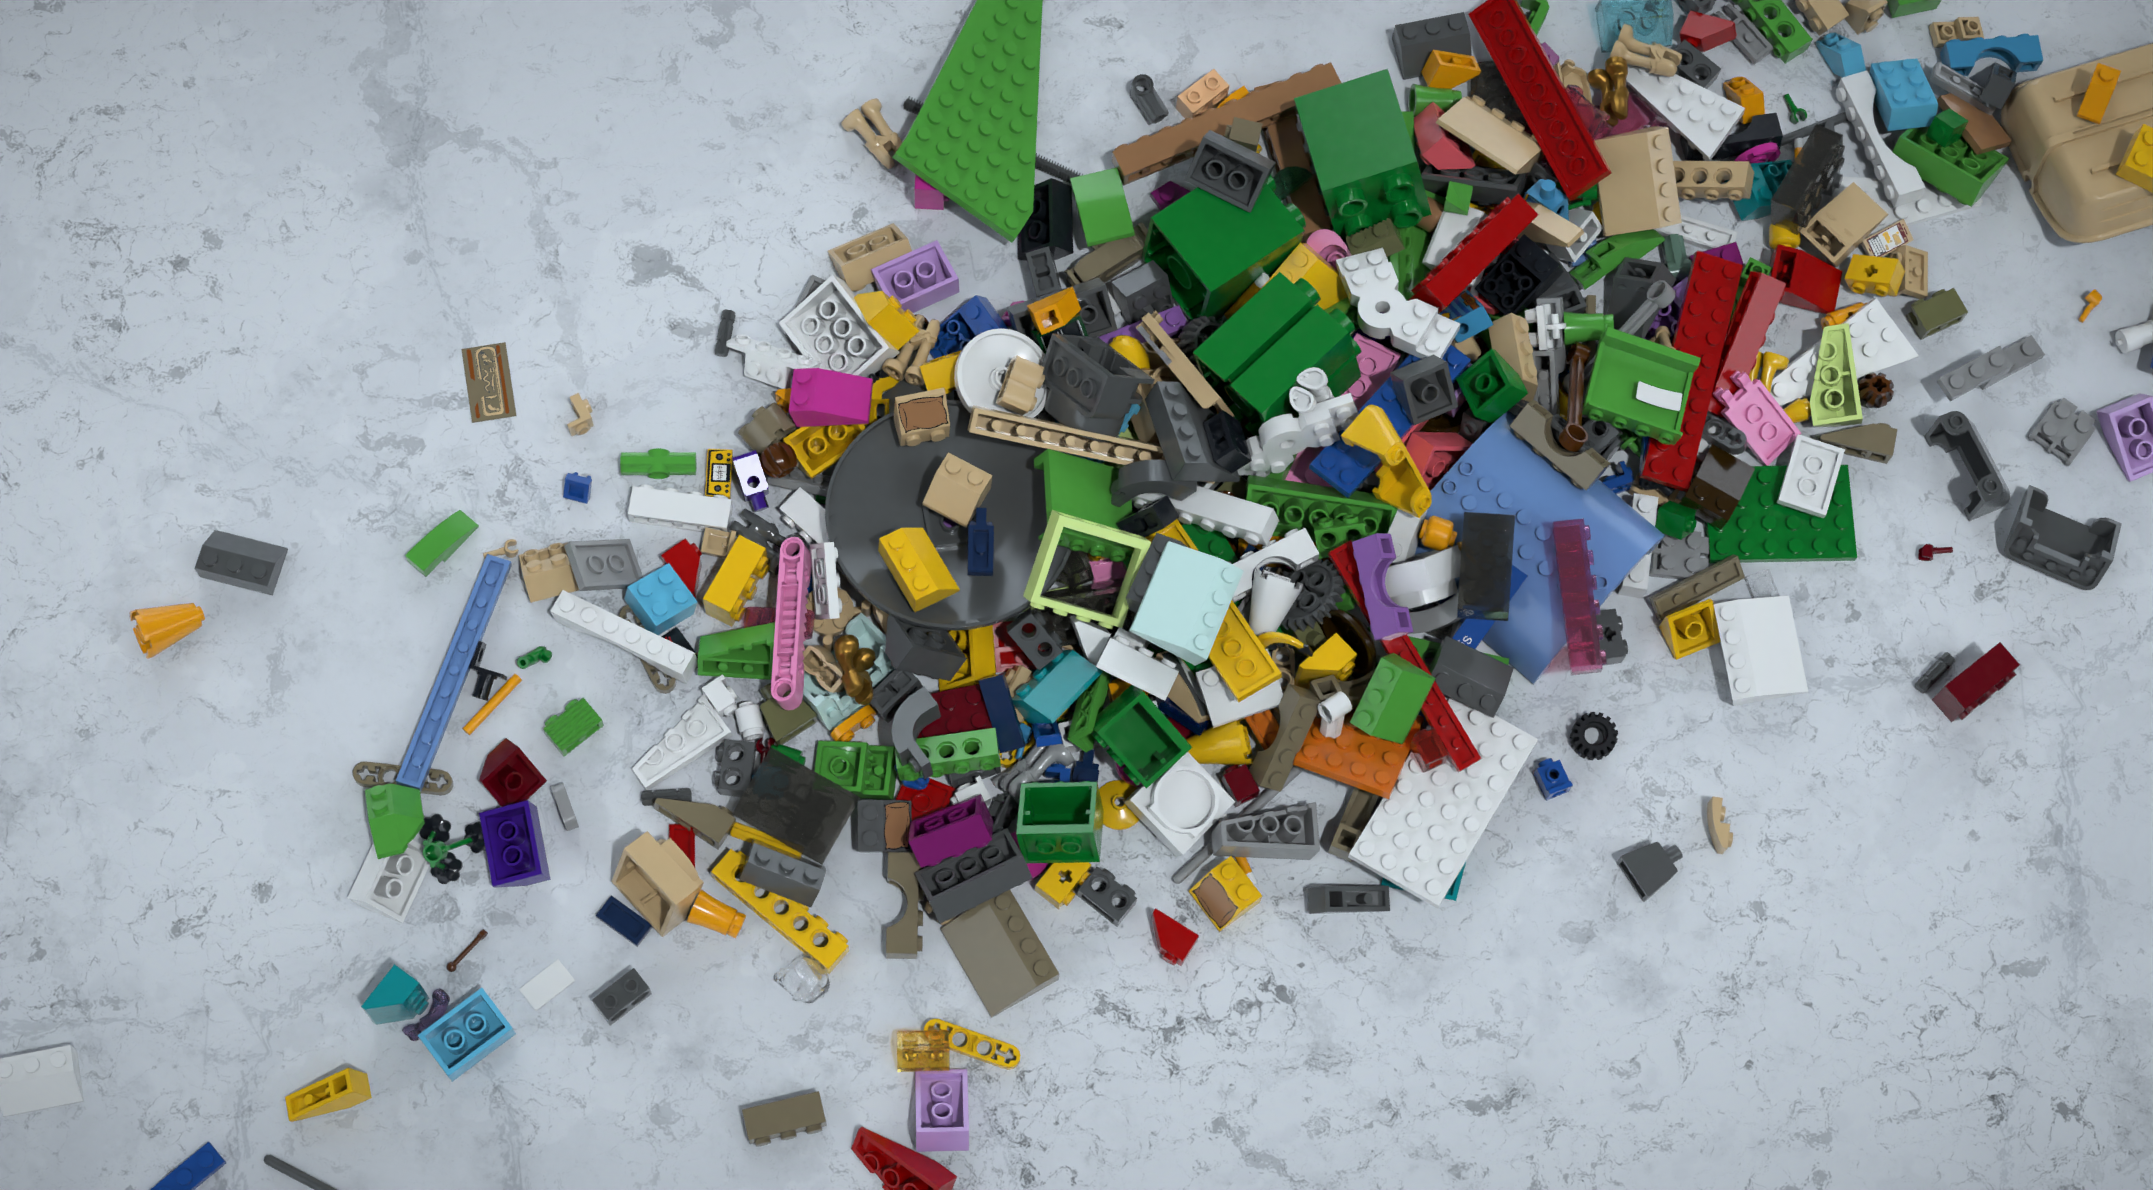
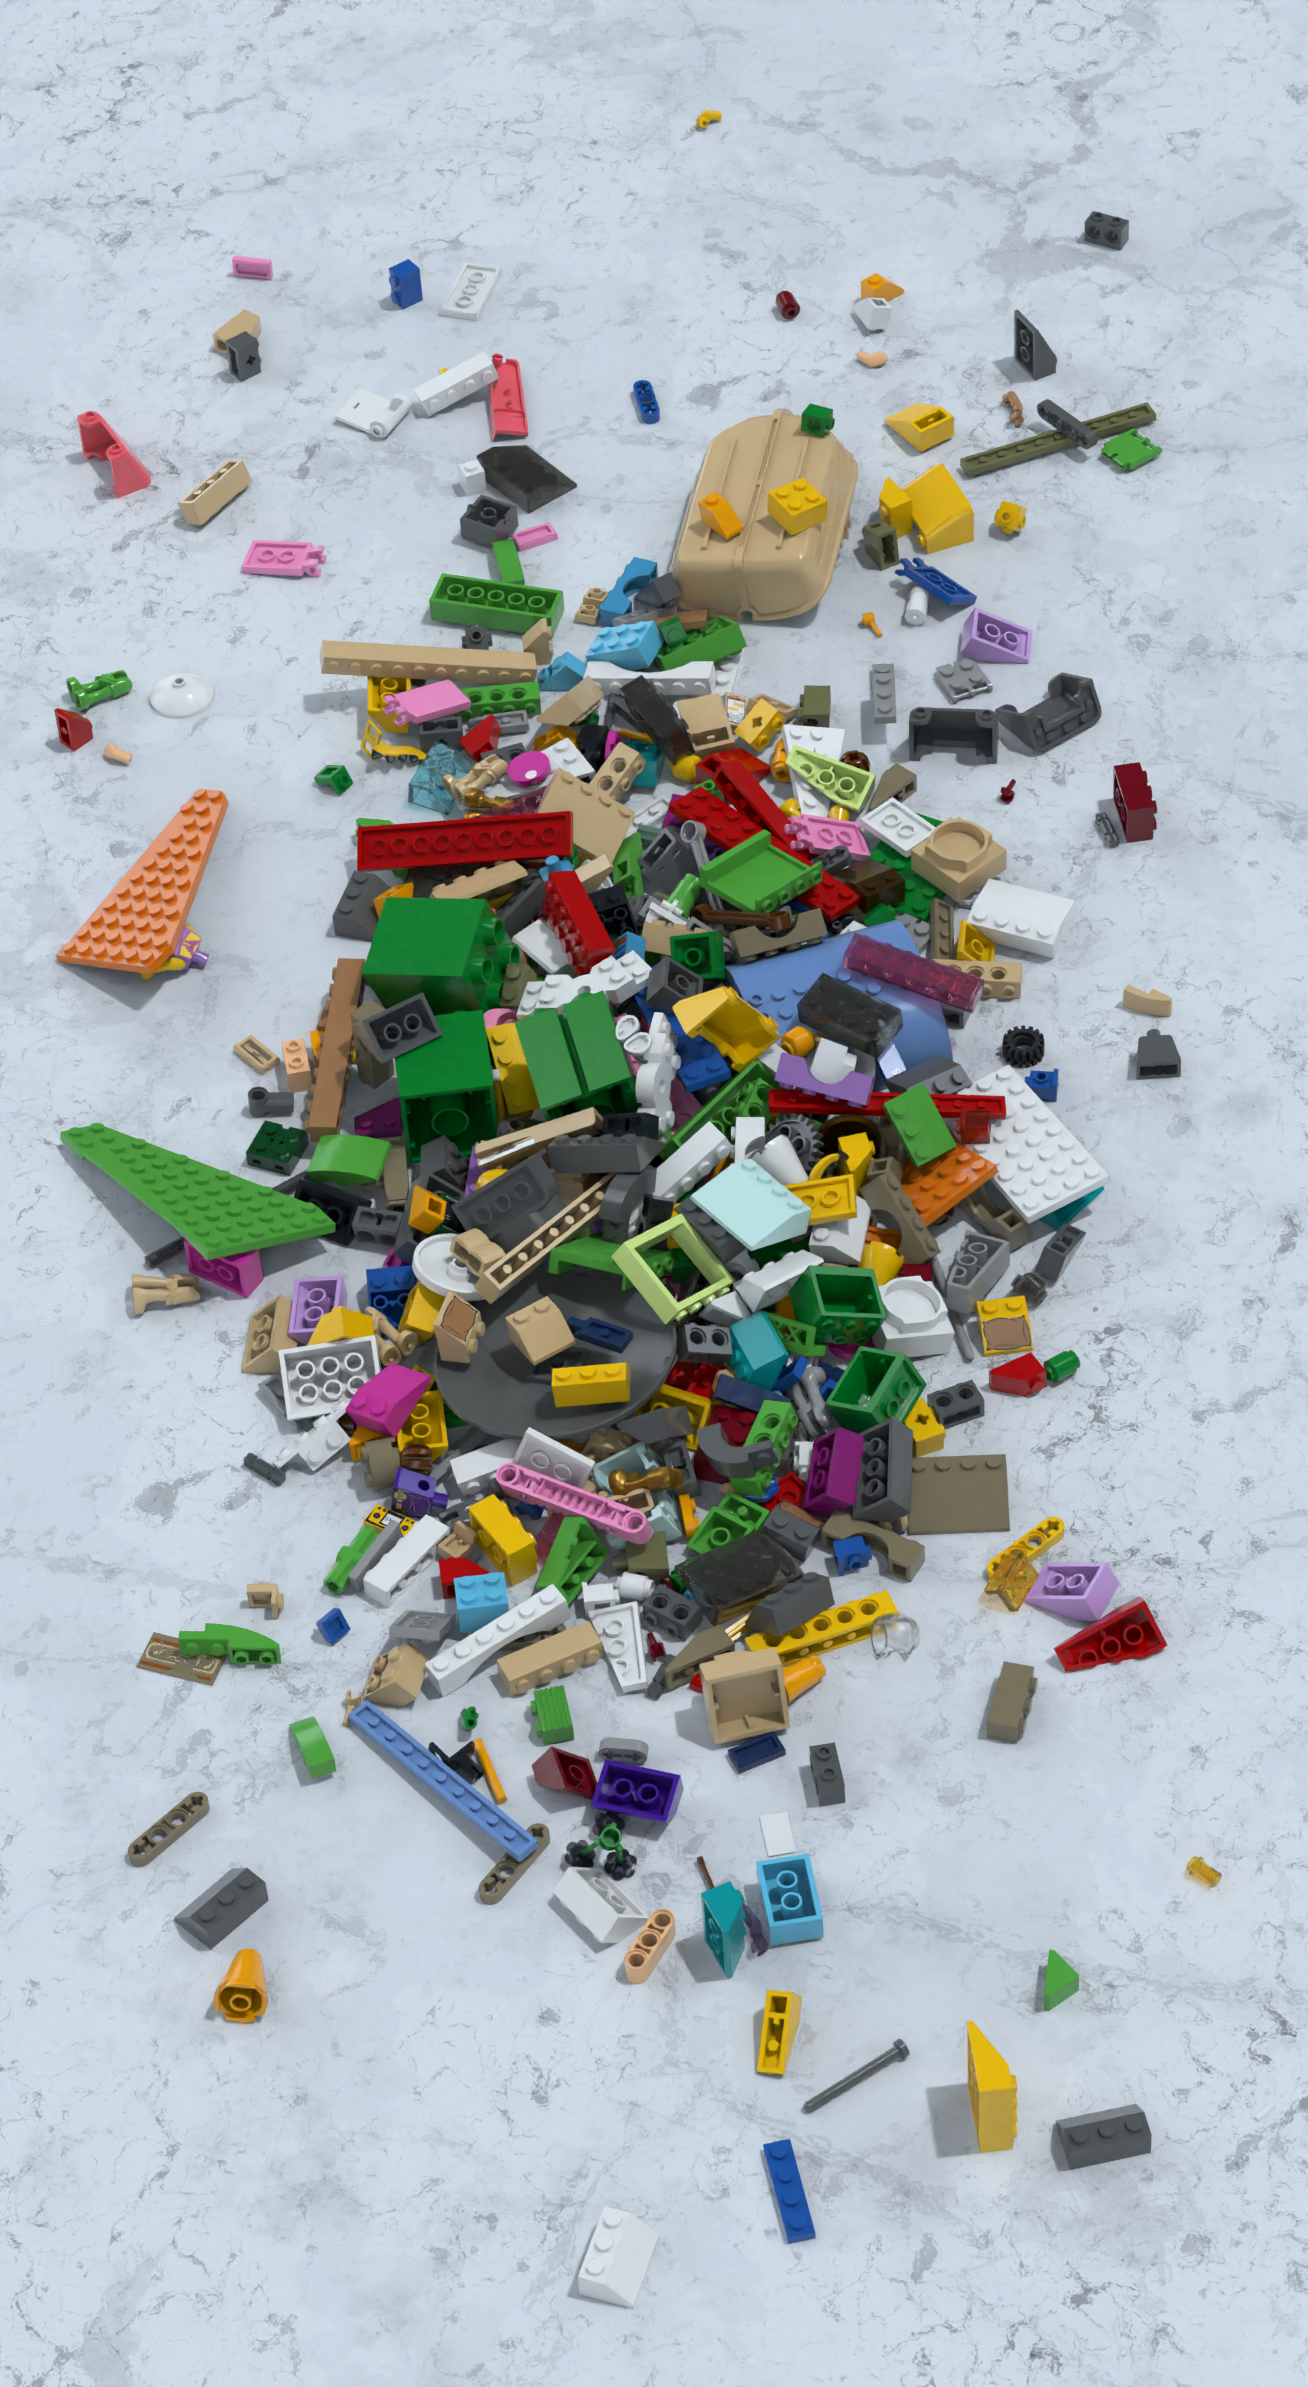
camera: 50 degrees left, 25 degrees down
bright green wedge [365,784,425,859] -> none
white piece [1318,691,1352,739] -> none
bright green slope [1443,181,1473,215] -> none
white sticker [1636,381,1682,411] -> none
none -> dark tan beam [128,1792,210,1867]
none -> bright green slope [178,1623,282,1665]
none -> tan tile [233,1035,280,1075]
none -> dark green piece [246,1120,309,1176]
none -> light grey tile [348,1520,403,1593]
none -> tan brick [496,1621,603,1697]
none -> dark pink tile [507,751,551,787]
none -> tan slope [536,675,604,726]
none -> light nougat beam [624,1909,676,1984]
none -> dark red hand [647,1632,667,1662]
none -> blue brick [833,1536,872,1577]
none -> tan container [911,817,1007,902]
none -> tan brick [929,959,1022,998]
none -> clear smoke head [1011,1272,1048,1308]
none -> green brick [1043,1350,1080,1383]

